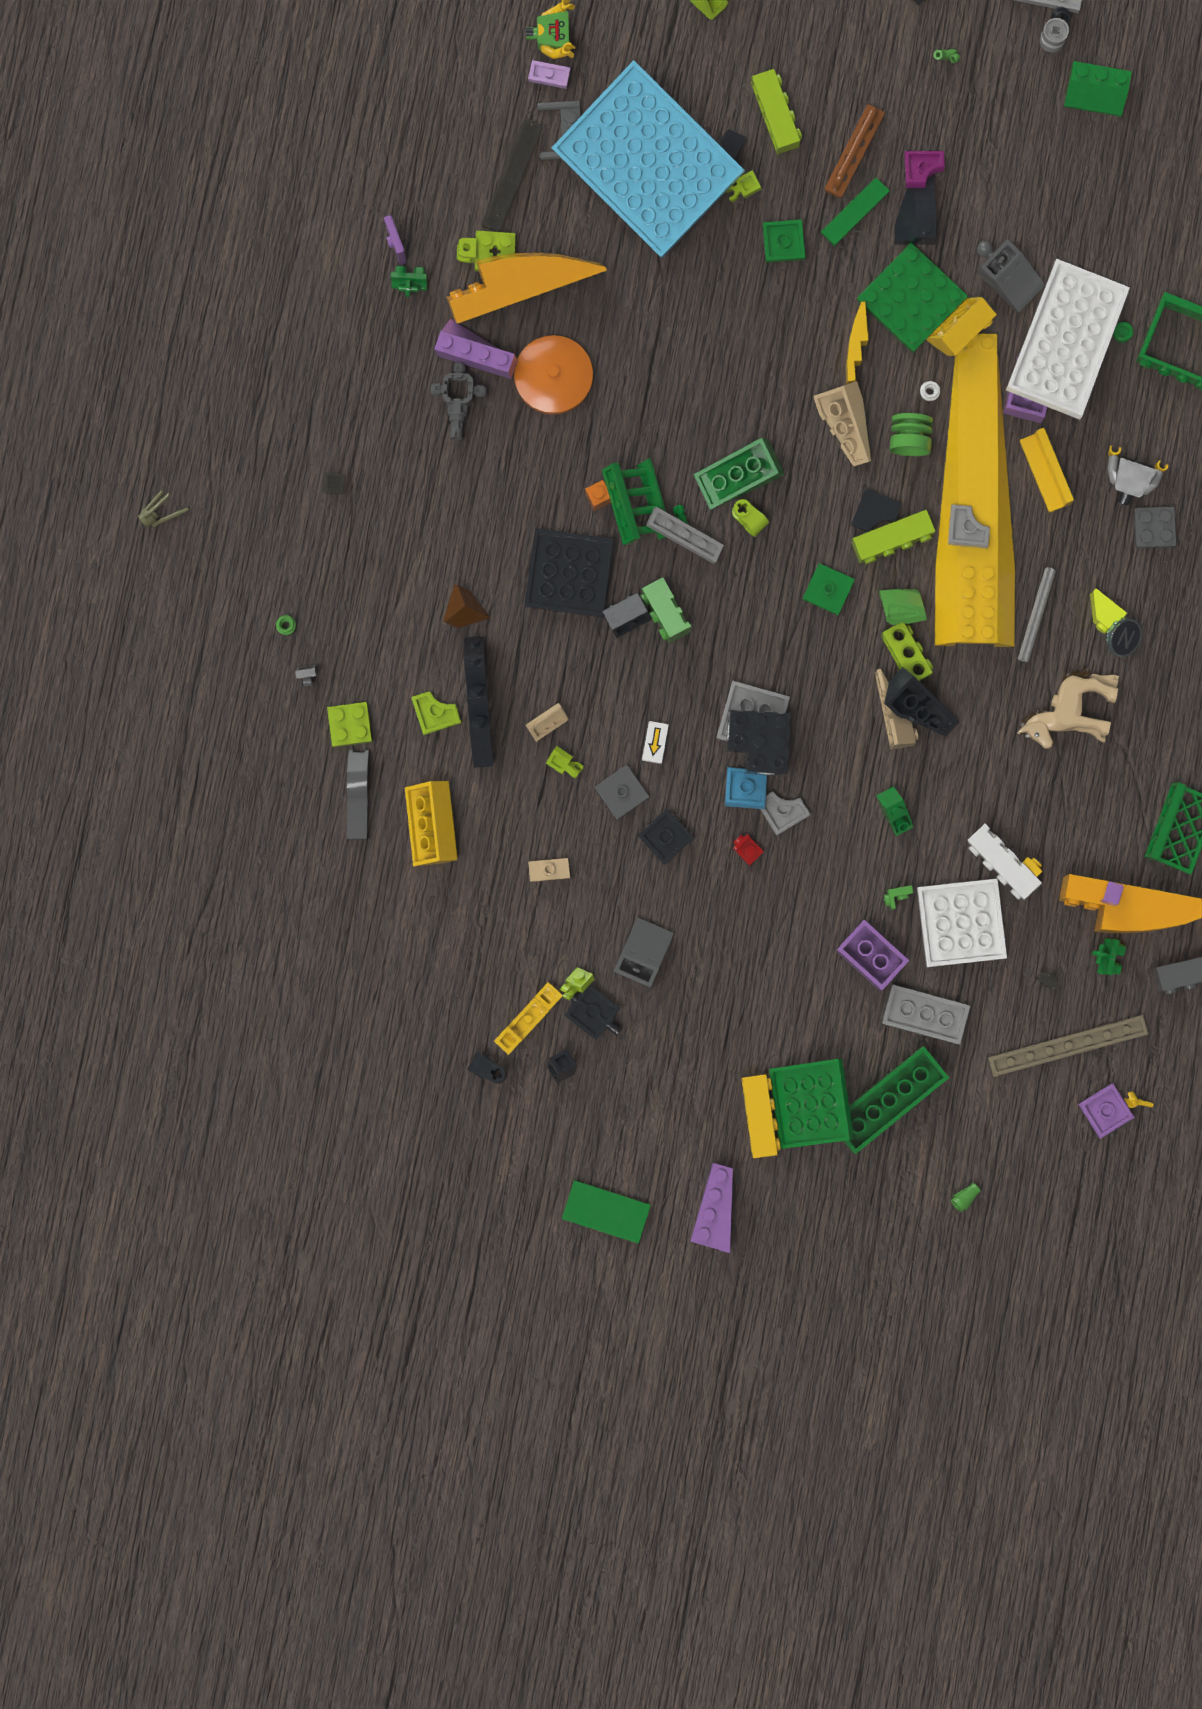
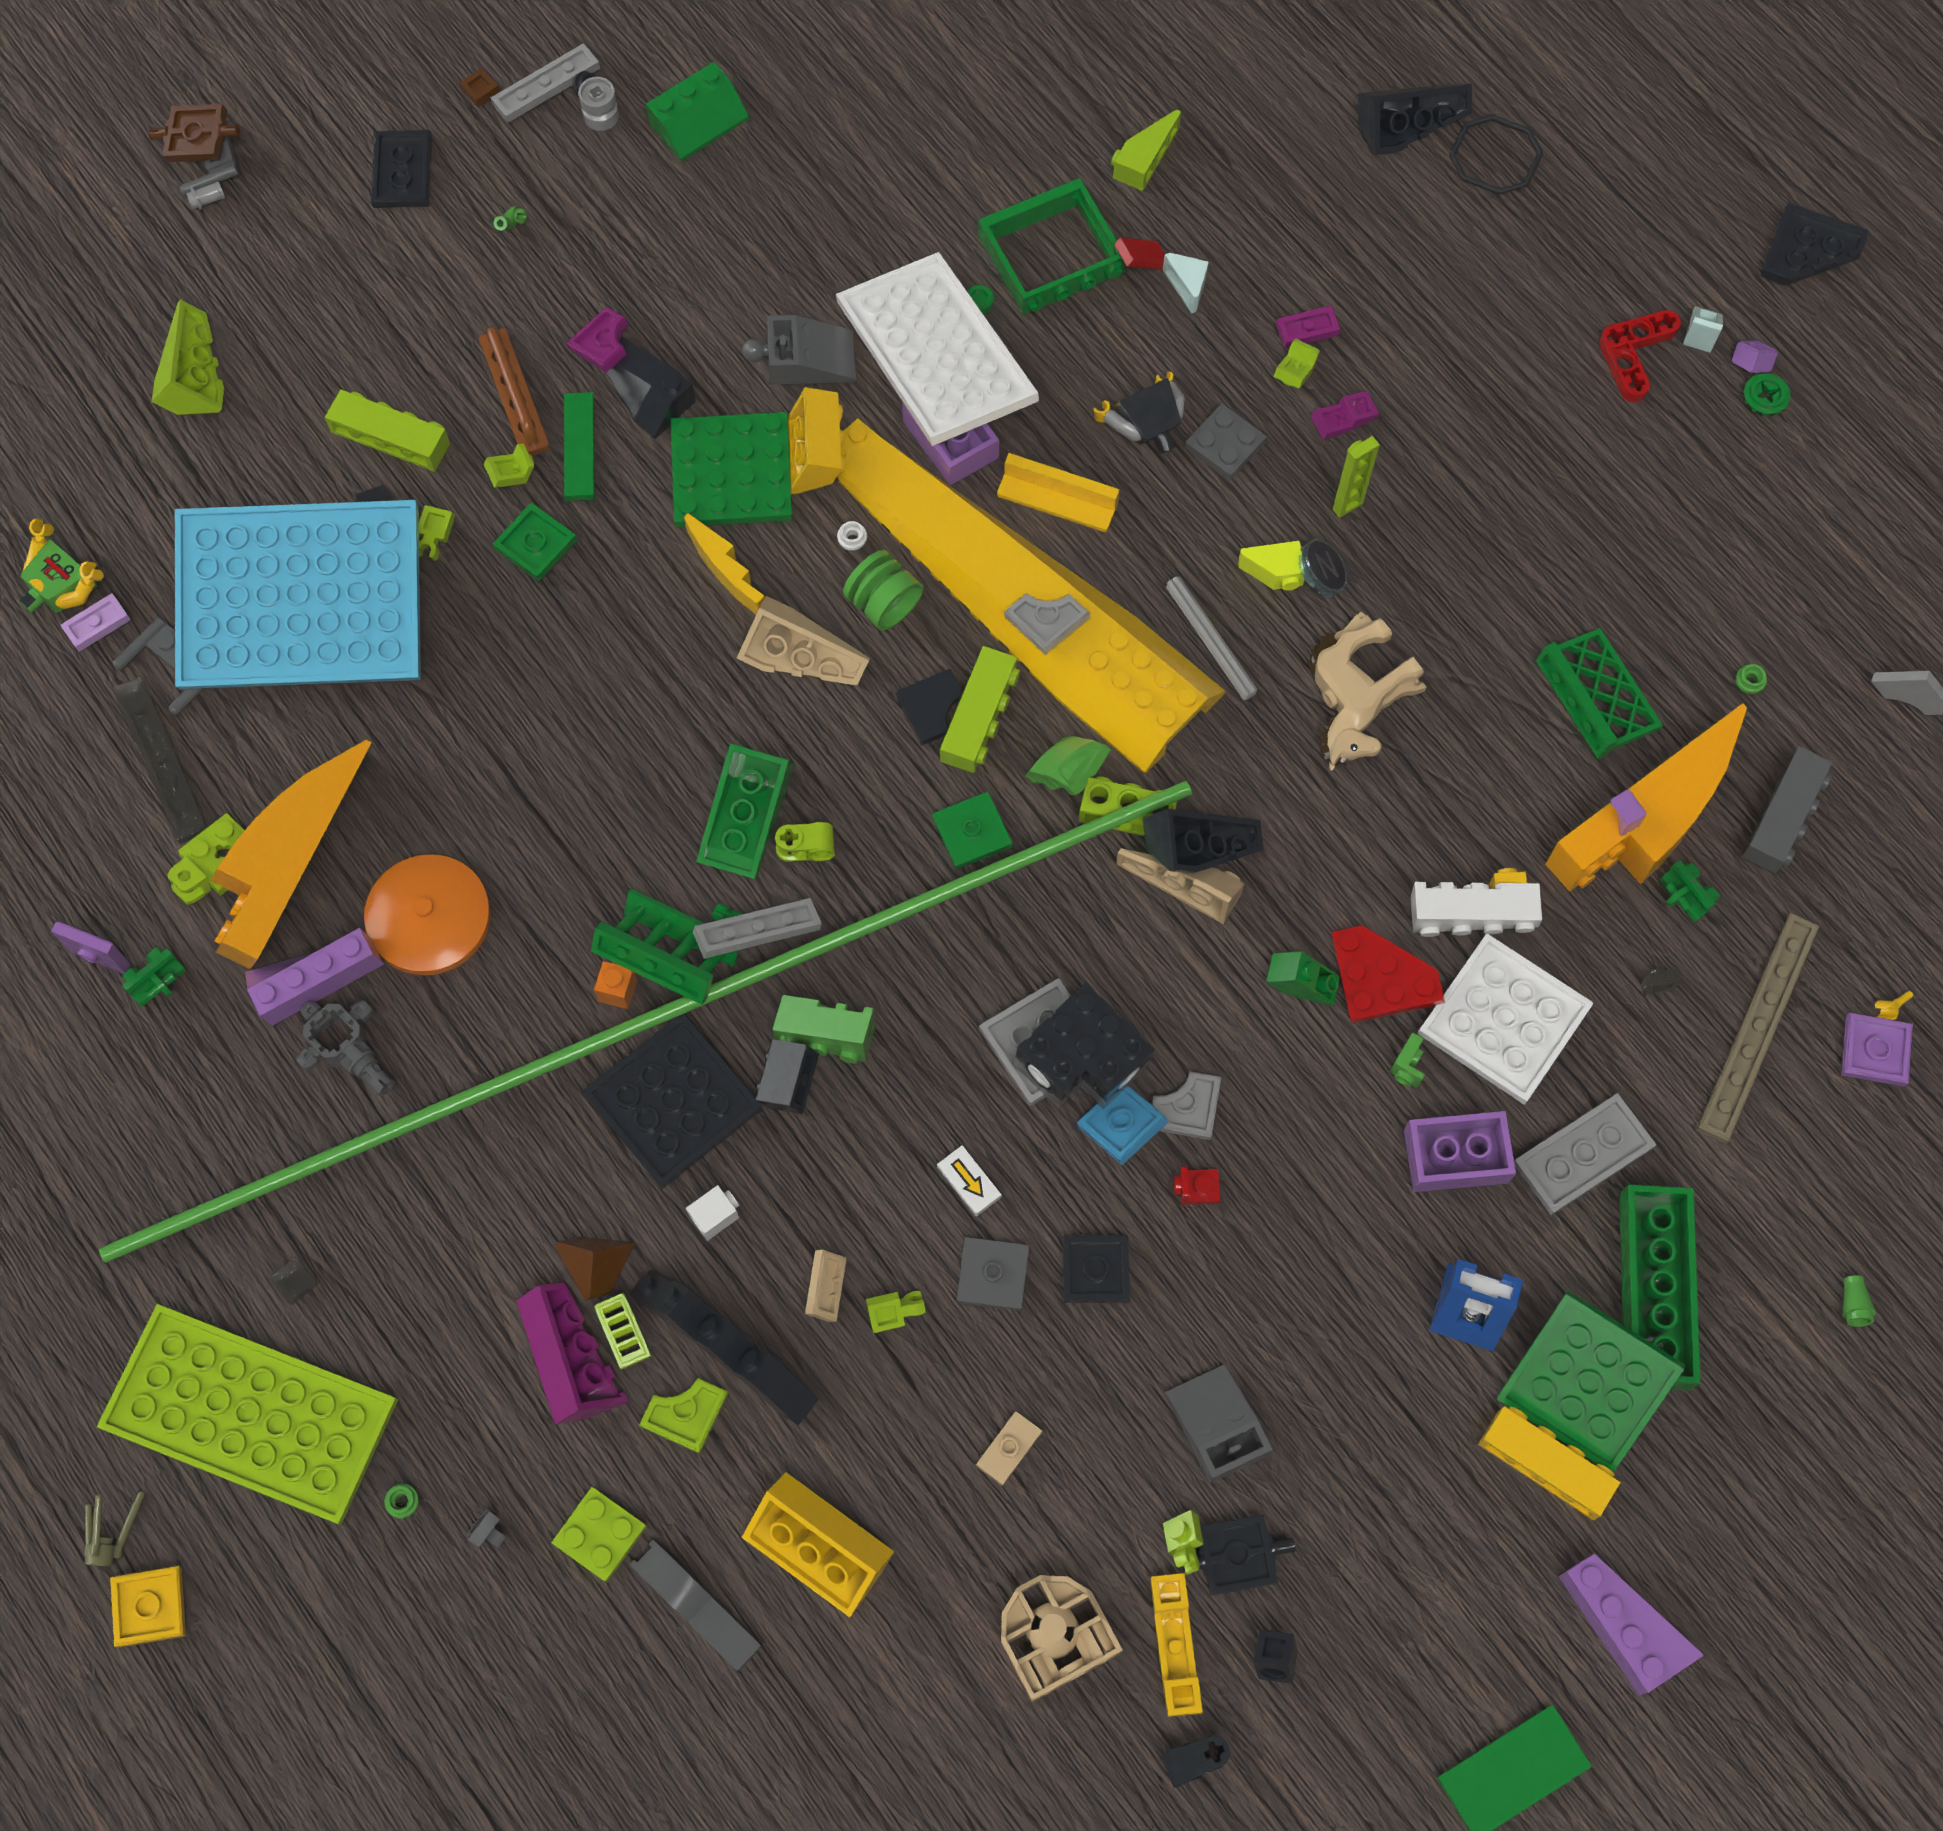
camera: 50 degrees left, 15 degrees down
none -> lime plate [97,1304,398,1526]
none -> bright green piece [99,781,1192,1263]
none -> yellow plate [110,1566,186,1648]
none -> lime bracket [484,443,534,488]
none -> magenta wedge [516,1282,629,1425]
none -> lime slope [594,1293,651,1370]
none -> white brick [686,1185,739,1241]
none -> tan connector [1001,1575,1123,1702]
none -> red plate [1331,925,1445,1023]
none -> lime plate [1333,436,1380,518]
none -> blue brick [1429,1259,1523,1351]

